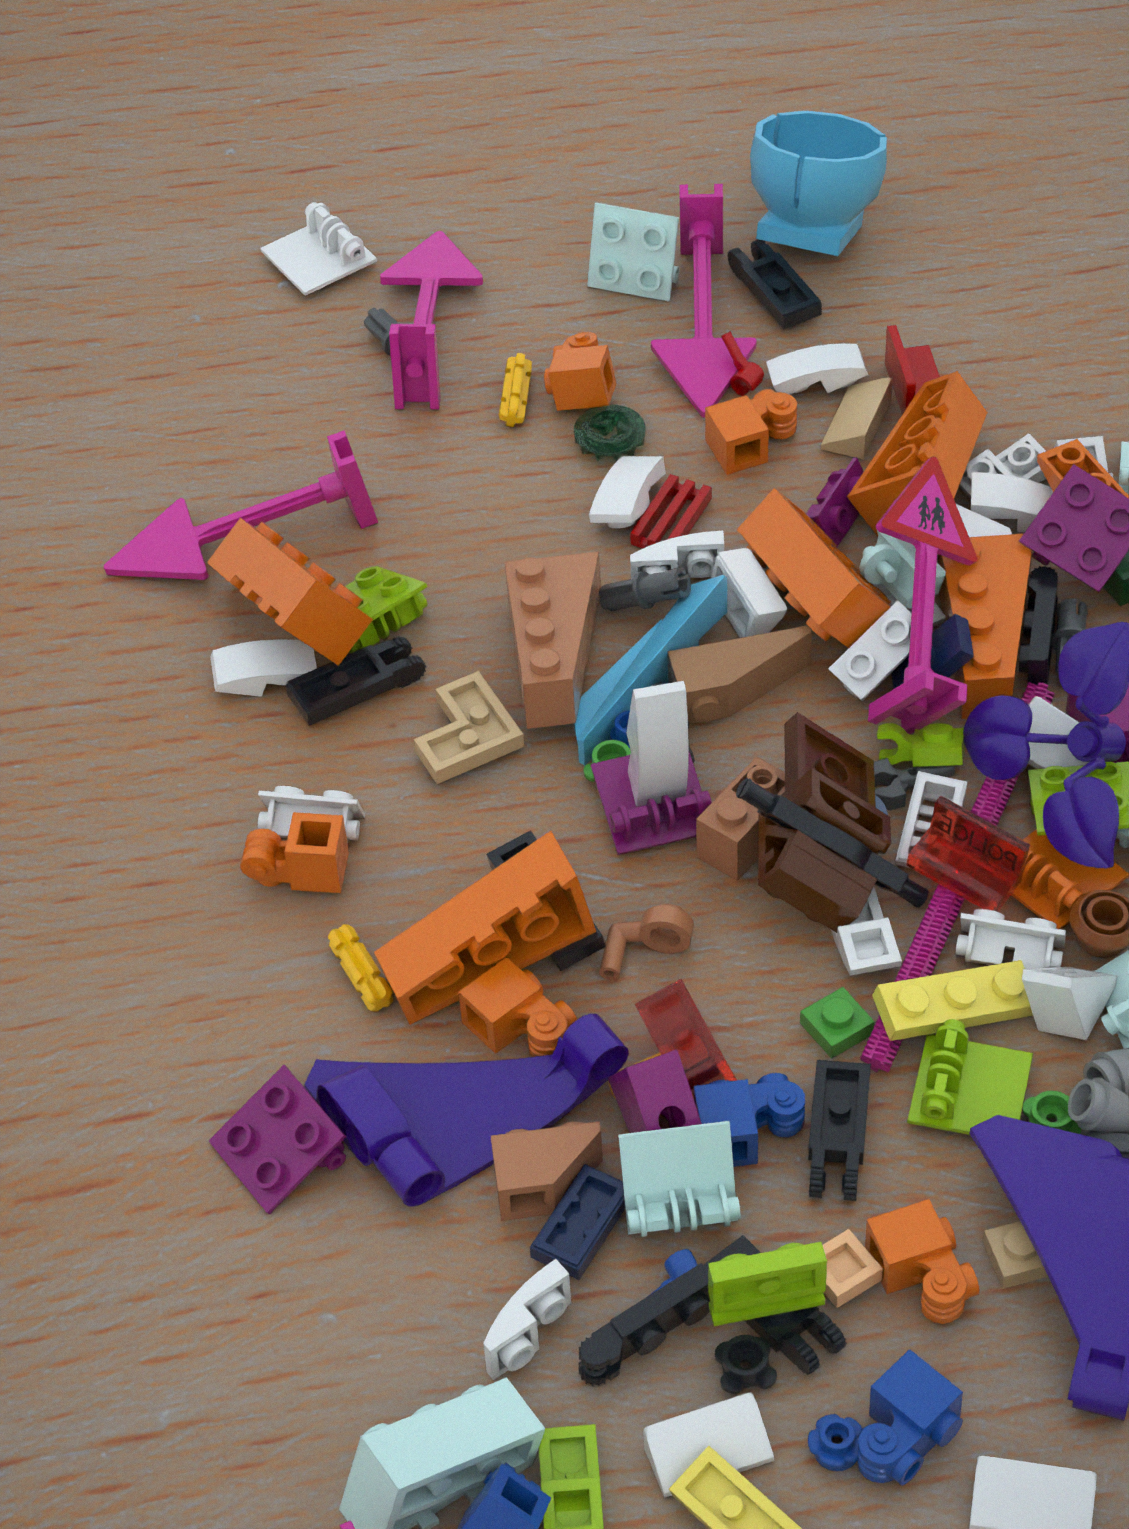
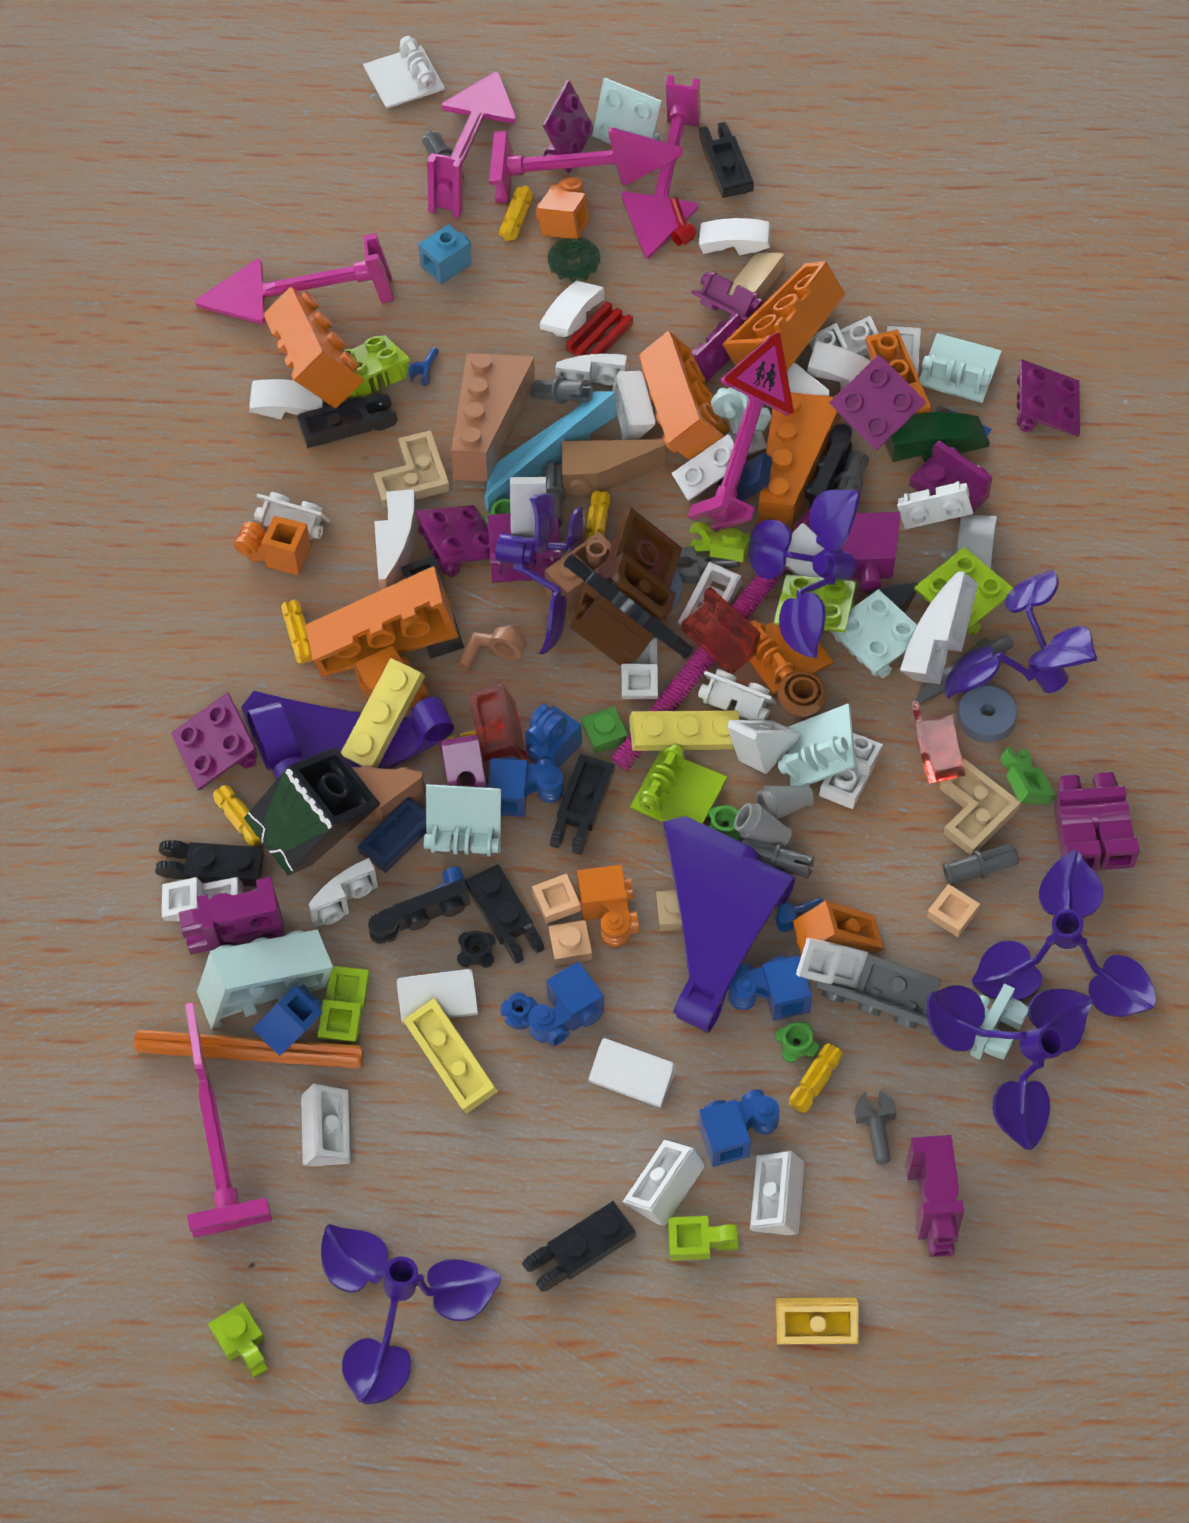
camera: 10 degrees right, 10 degrees up
orange brick [705,389,797,475] -> none
lime plate [708,1242,827,1326] -> none
medium azure plate [750,111,887,256] -> none
red panel [885,325,940,415] -> none
none -> black hinge [155,840,264,886]
none -> white slope [162,877,243,922]
none -> magenta hips [178,877,286,955]
none -> yellow axle [213,785,262,846]
none -> black slope [244,747,380,876]
none -> light yellow plate [341,658,425,768]
none -> white slope [374,489,416,590]
none -> blue hand [408,347,439,386]
none -> magenta hinge [415,505,490,577]
none -> dark azure brick [418,224,471,284]
none -> dark pink piece [489,127,683,203]
none -> dark purple plant [495,493,586,654]
none -> blue brick [525,703,582,768]
none -> magenta hinge [542,80,594,173]
none -> light nougat plate [548,920,592,966]
none -> yellow axle [584,490,610,542]
none -> magenta hinge [691,272,763,324]

